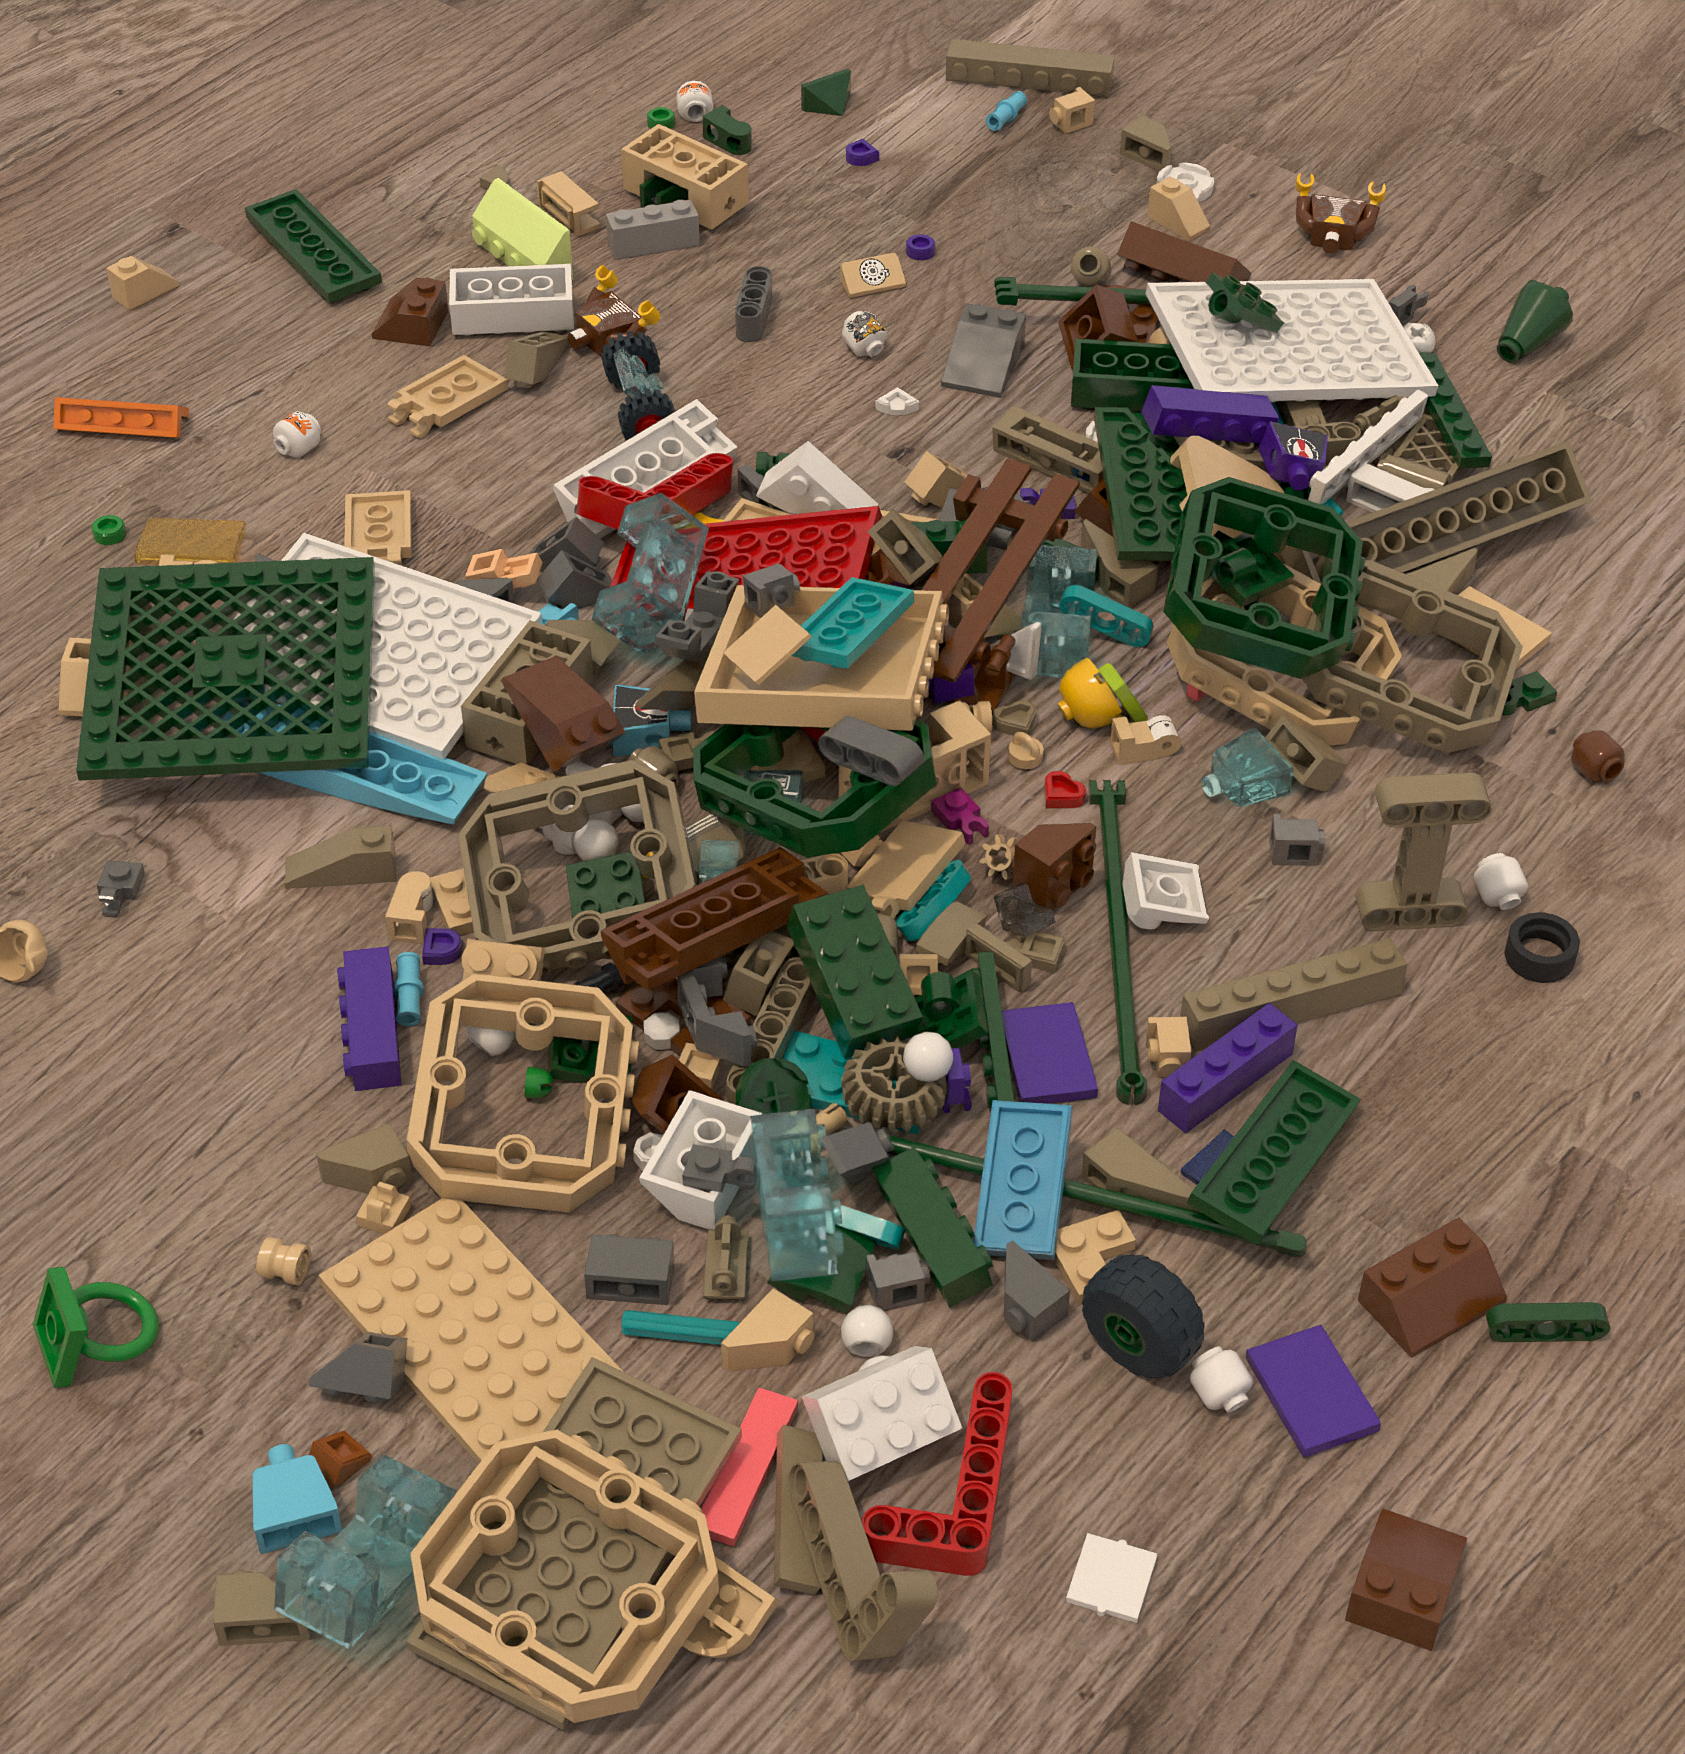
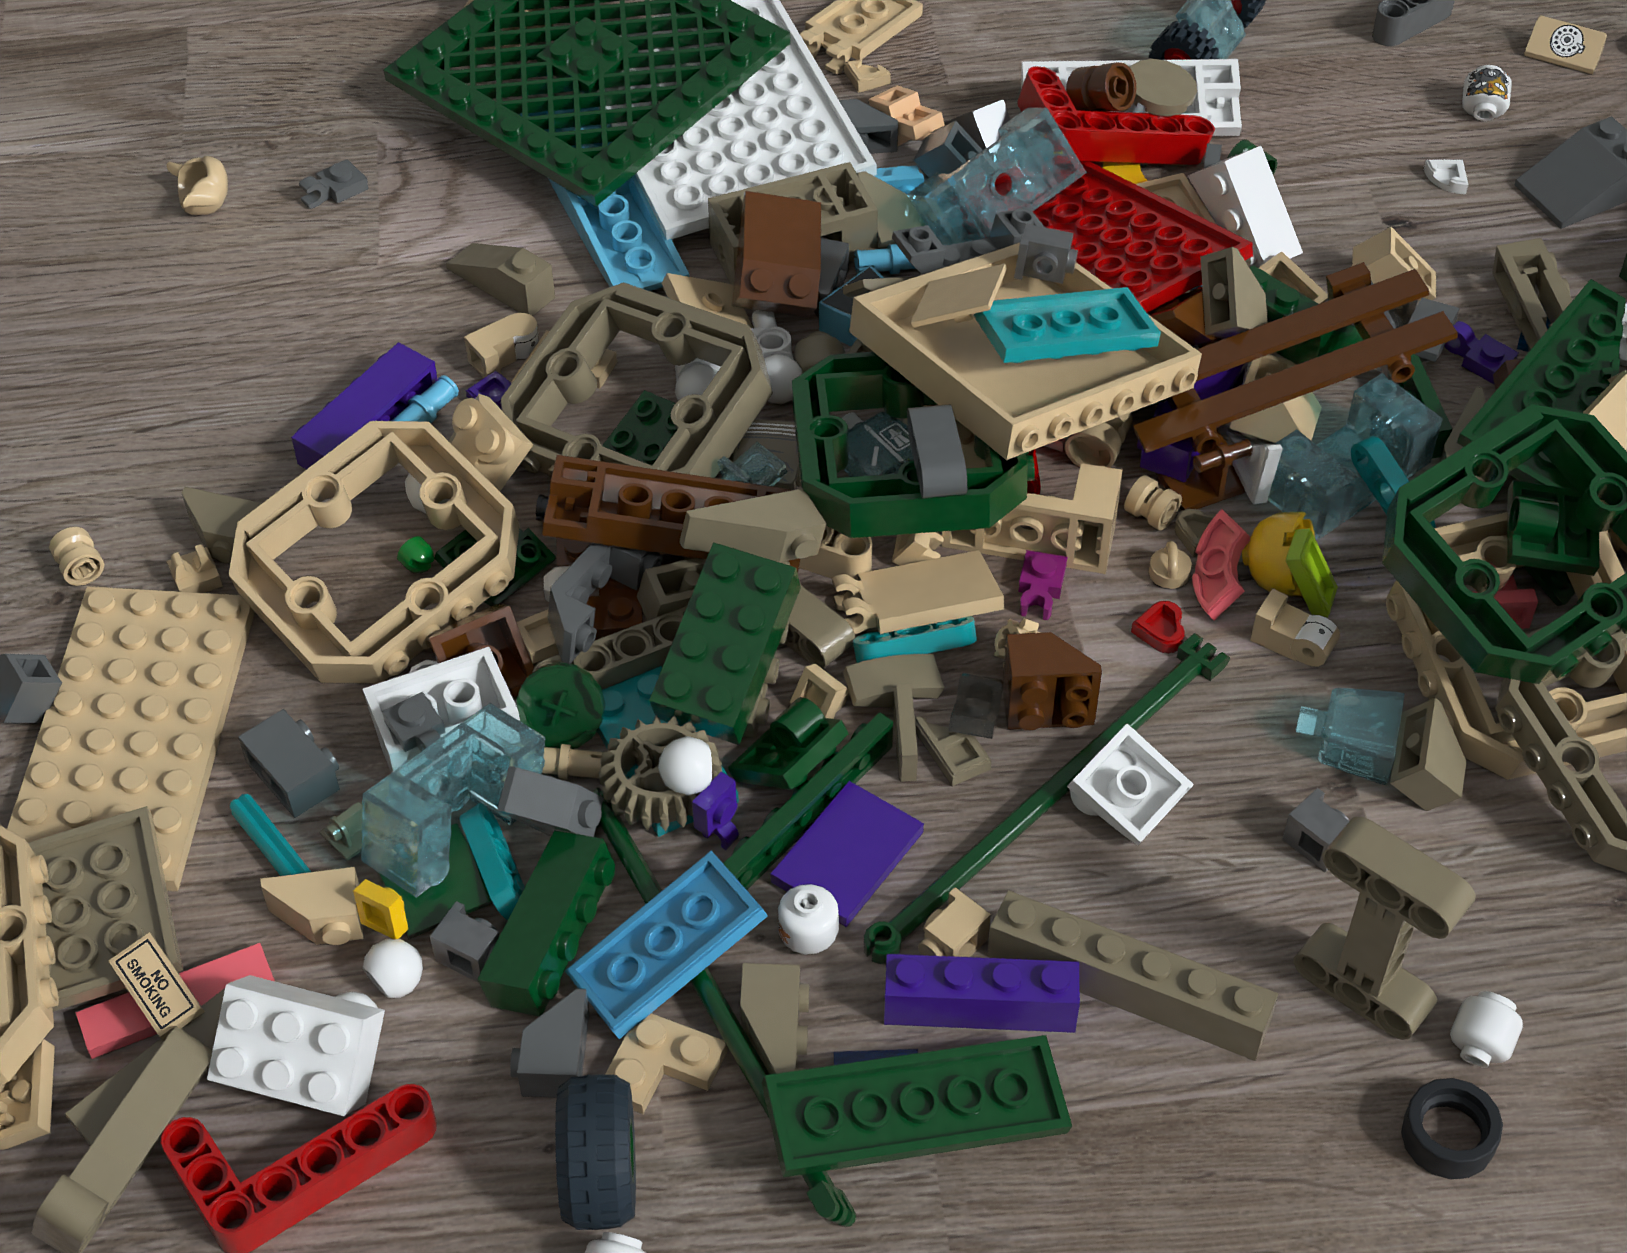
camera: 45 degrees right, 5 degrees up
none -> tan tile [109,932,205,1041]
none -> yellow plate [353,879,409,939]
none -> dark tan slope [680,489,826,562]
none -> white head [778,884,839,955]
none -> tan tile [844,60,891,93]
none -> medium azure pin [854,244,916,275]
none -> reddish brown wheel [1066,62,1136,112]
none -> dark tan tile [1130,59,1197,116]
none -> coral tile [1192,509,1250,621]

